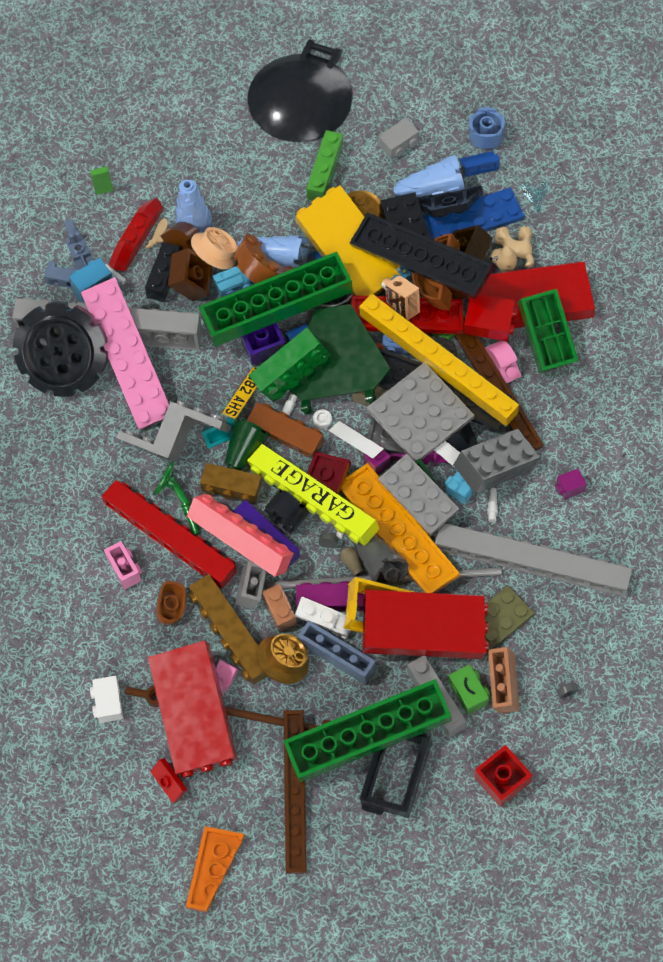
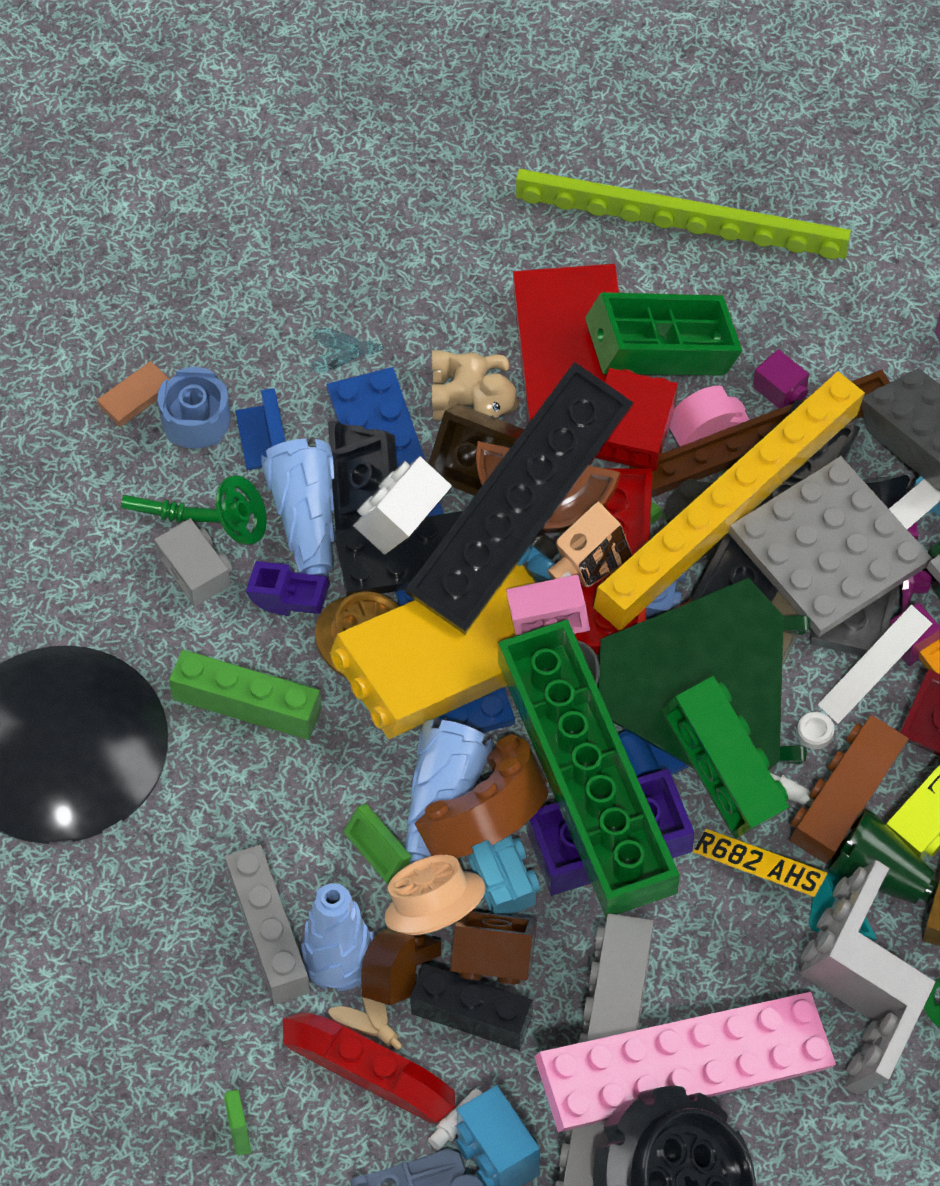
camera: 90 degrees left, 5 degrees down
none -> nougat tile [97,361,170,427]
none -> green dish [121,475,267,545]
none -> light grey brick [225,844,310,1005]
none -> dark purple brick [246,561,330,616]
none -> bright green tile [343,804,412,885]
none -> white brick [353,457,452,555]
none -> bright pink brick [506,575,590,636]
none -> lime plate [516,169,851,259]
none -> magenta brick [753,349,809,409]

